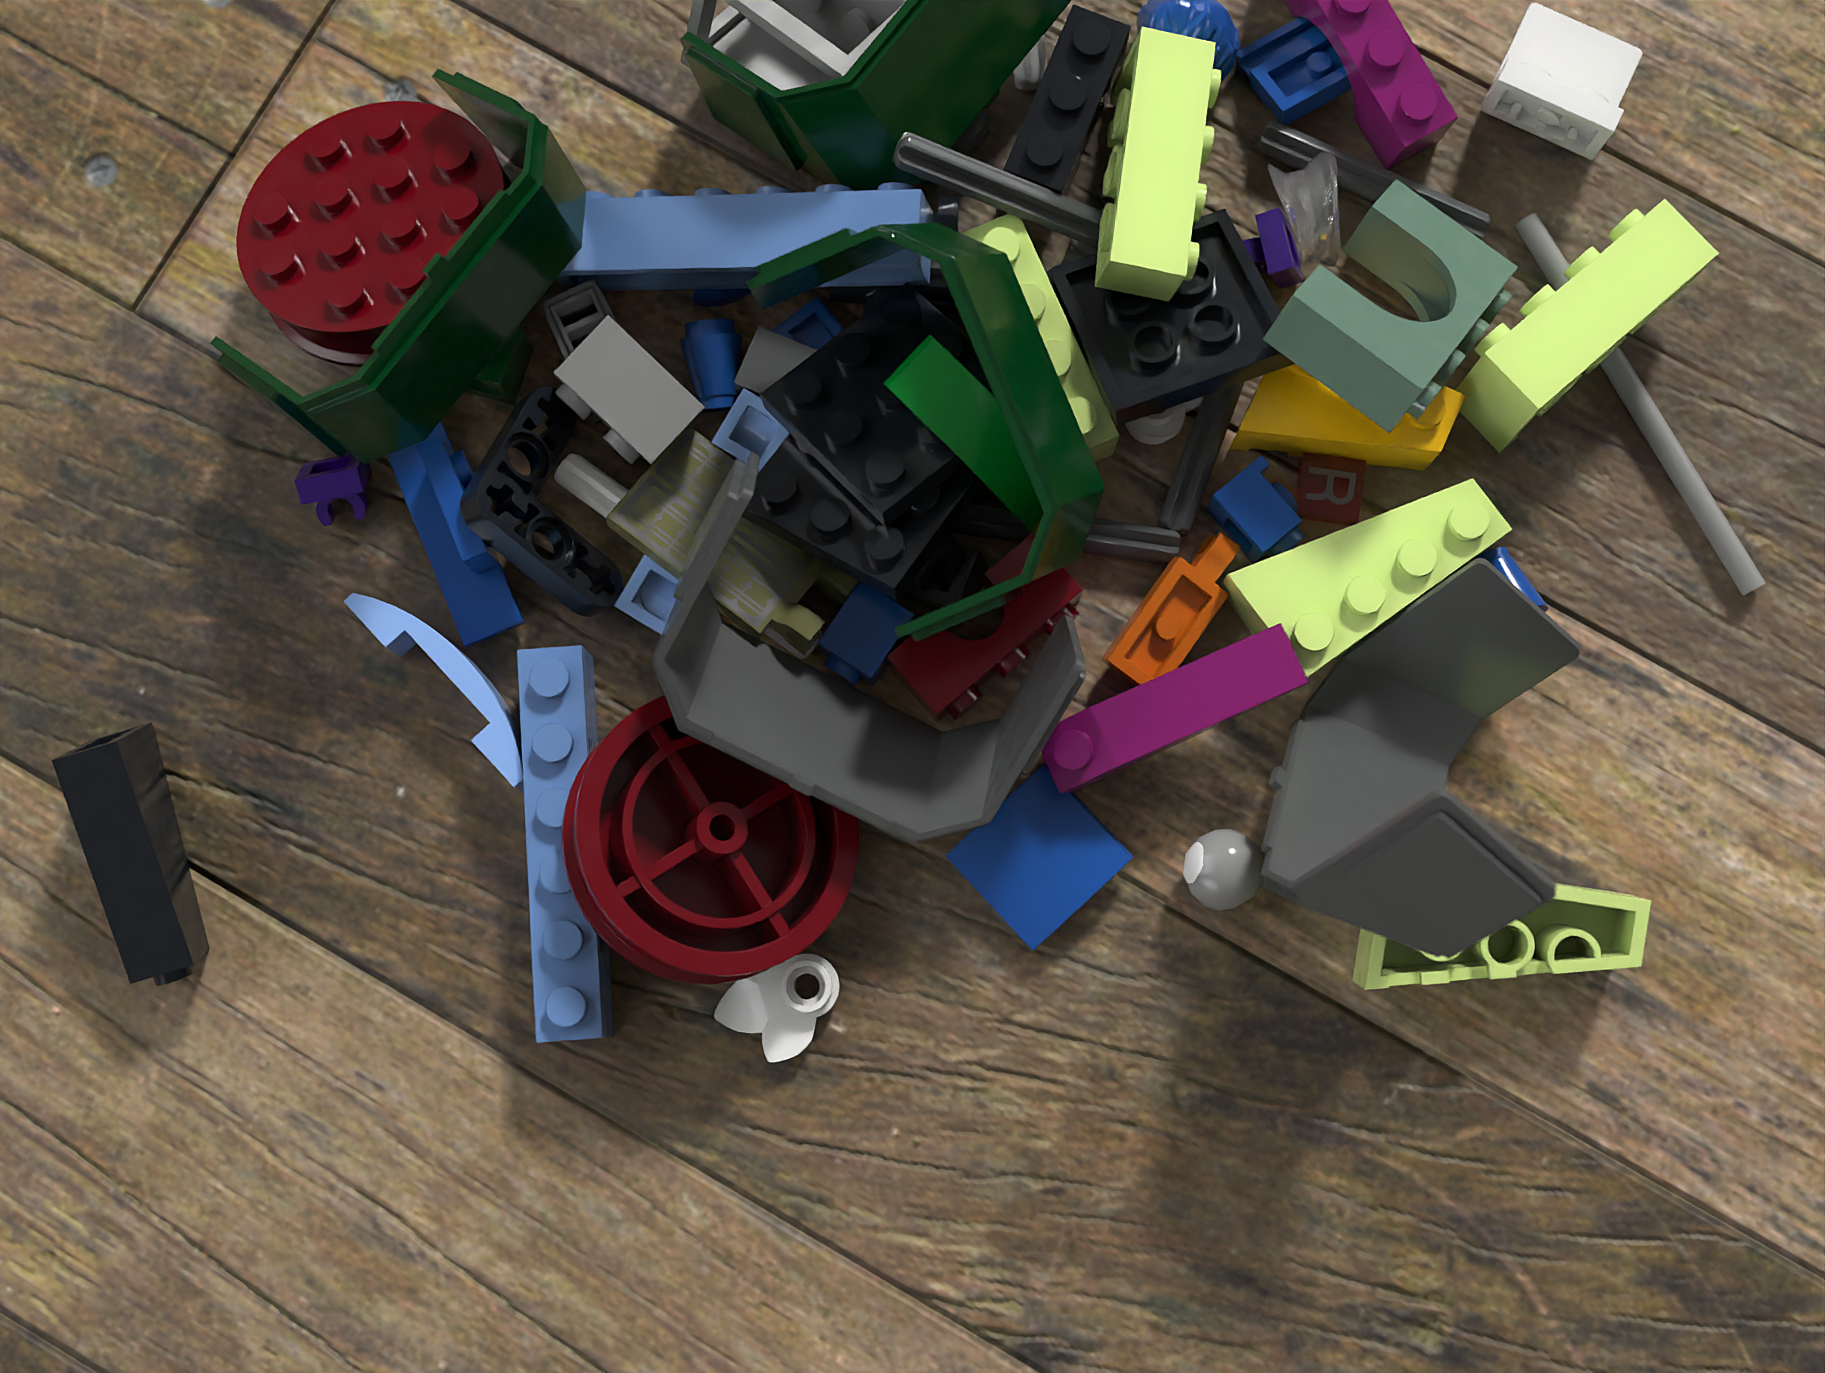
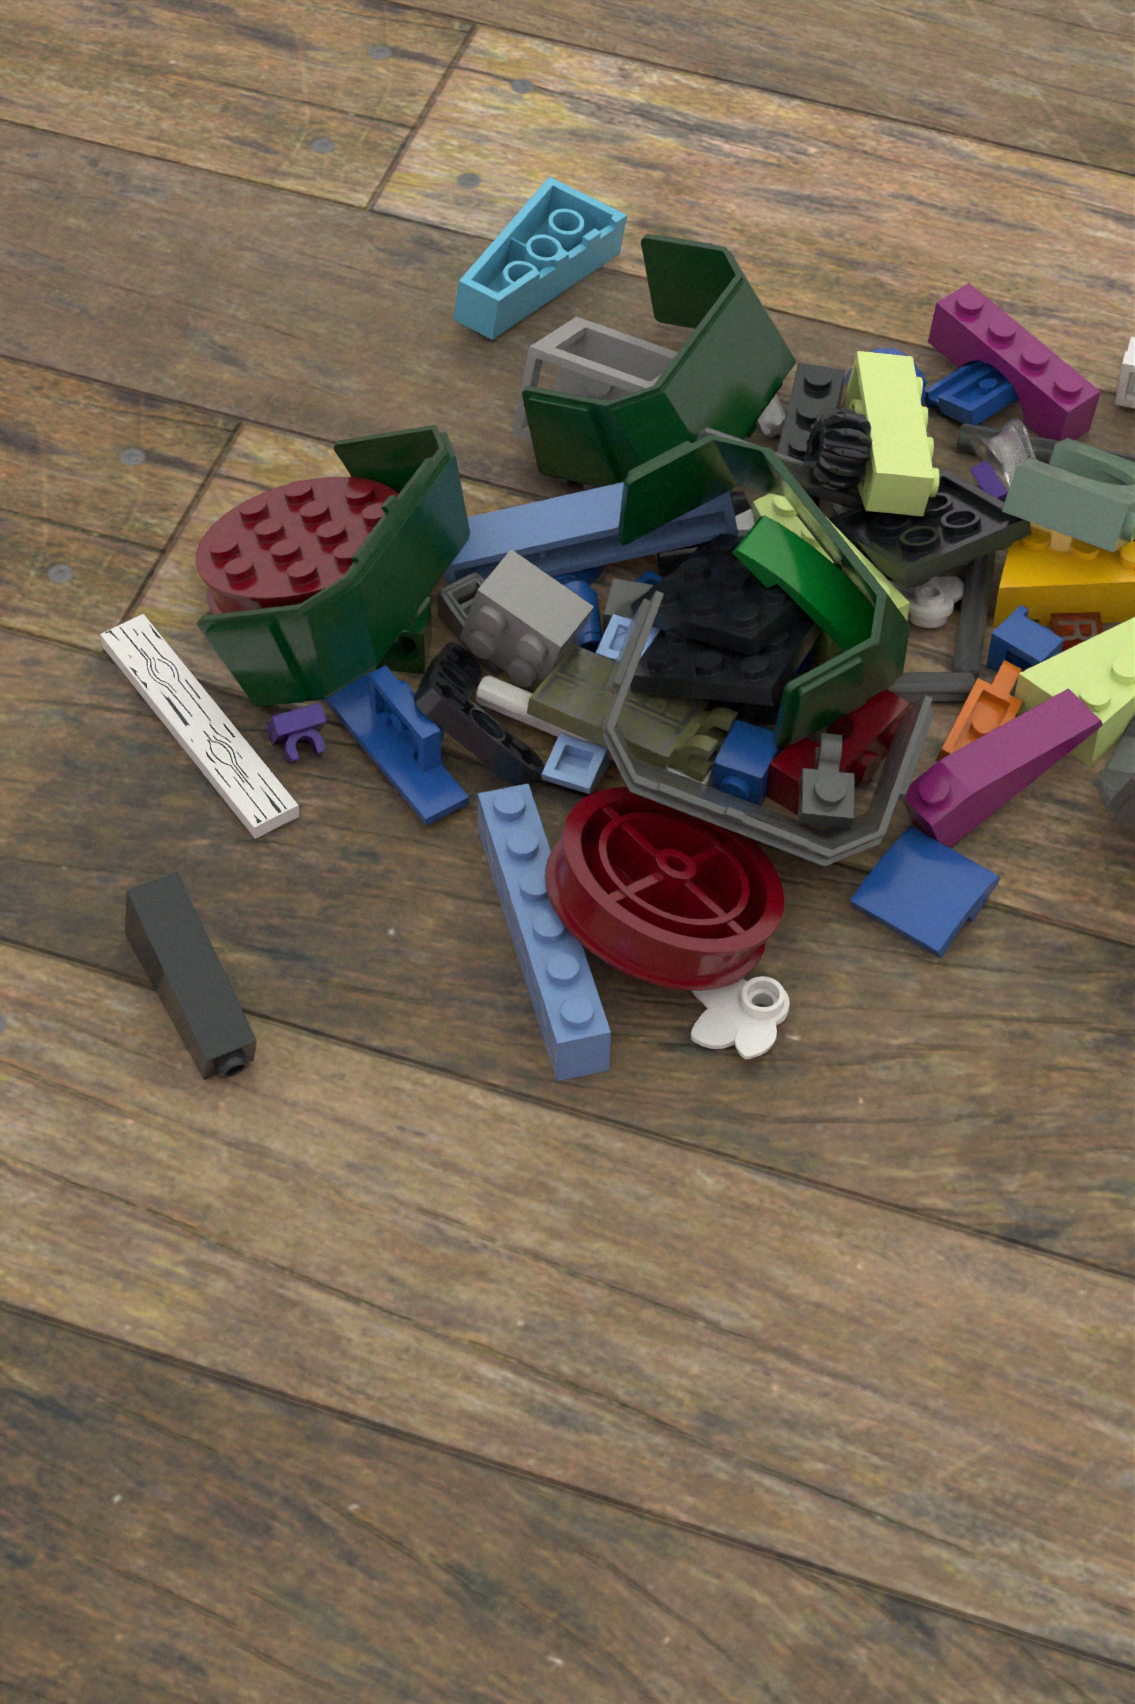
camera: 15 degrees left, 30 degrees down
light blue slope [343,593,524,792] -> none
light grey piece [1183,829,1264,911] -> none
none -> white tile [100,614,299,839]
none -> dark grey plate [798,733,854,829]
none -> black gear [803,407,873,492]

